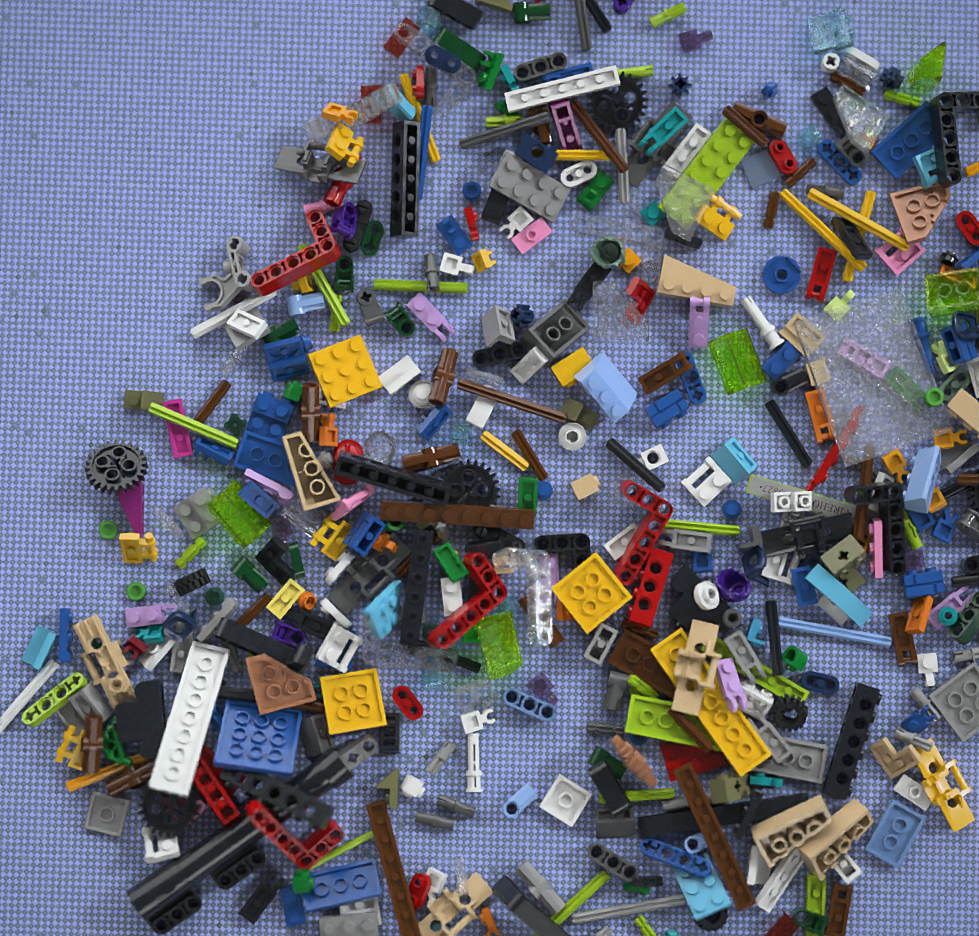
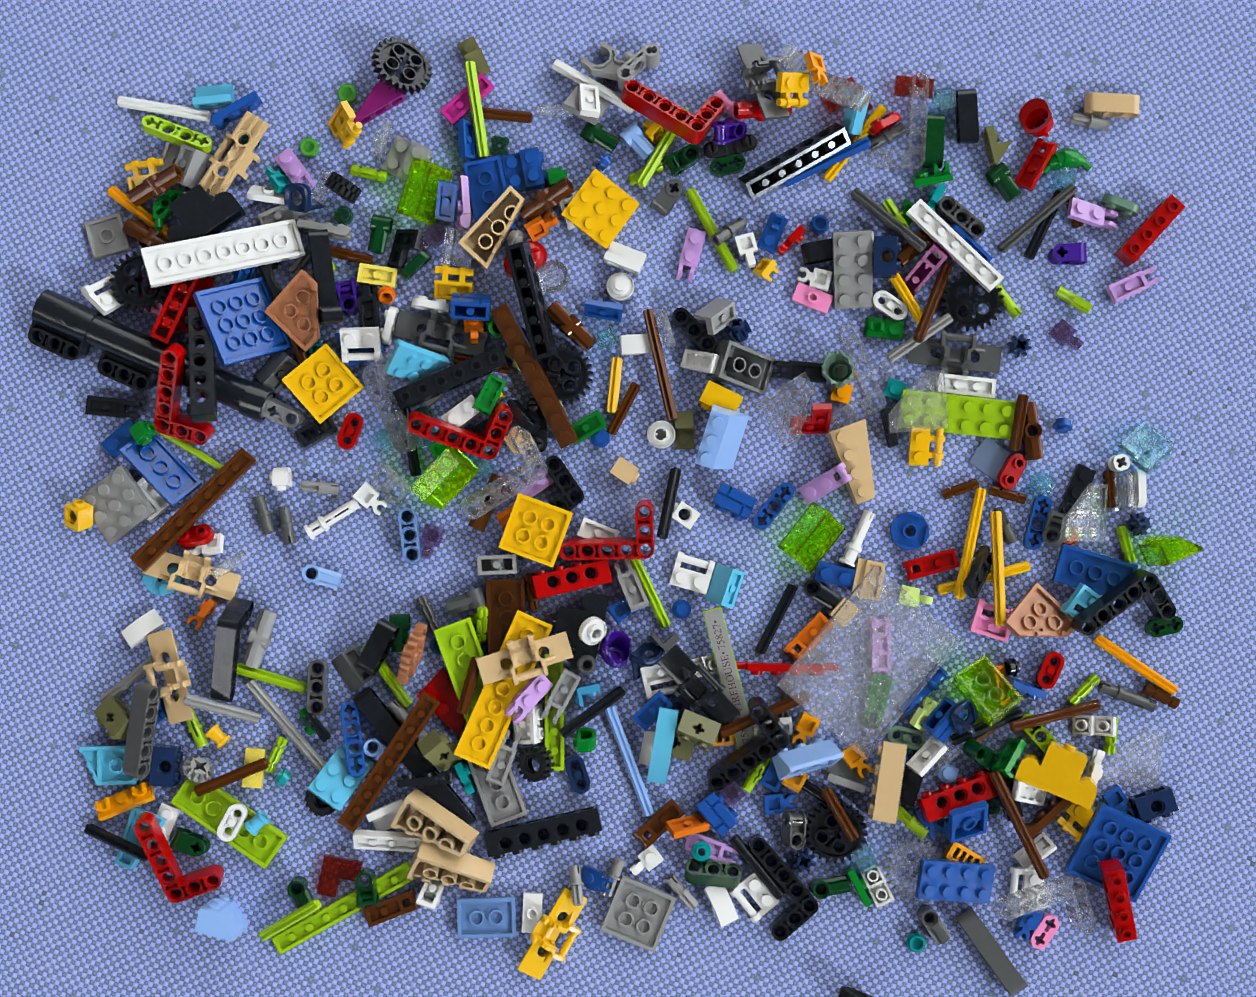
camera: 60 degrees right, 0 degrees up
tan plate [106,674,128,696] -> none
dark red tile [122,635,148,661] -> none
blue slope [263,336,311,382] -> none
bright pink plate [330,484,375,521] -> none
olive slope [375,768,399,809] -> none
dark green piece [383,302,416,339] -> none
dark blue plate [424,45,461,74] -> none
reddish brown piece [428,348,459,406] -> none
dark grey axle [435,521,451,544] -> none
white plate [539,773,592,827] -> none
teal hinge [637,106,689,156] -> none
reddish brown plate [638,351,694,395] -> none
white slope [770,491,812,512] -> none
bright pink plate [868,518,883,578] -> none
tan plate [869,736,923,779] -> none
bright green tile [923,388,944,408] -> none

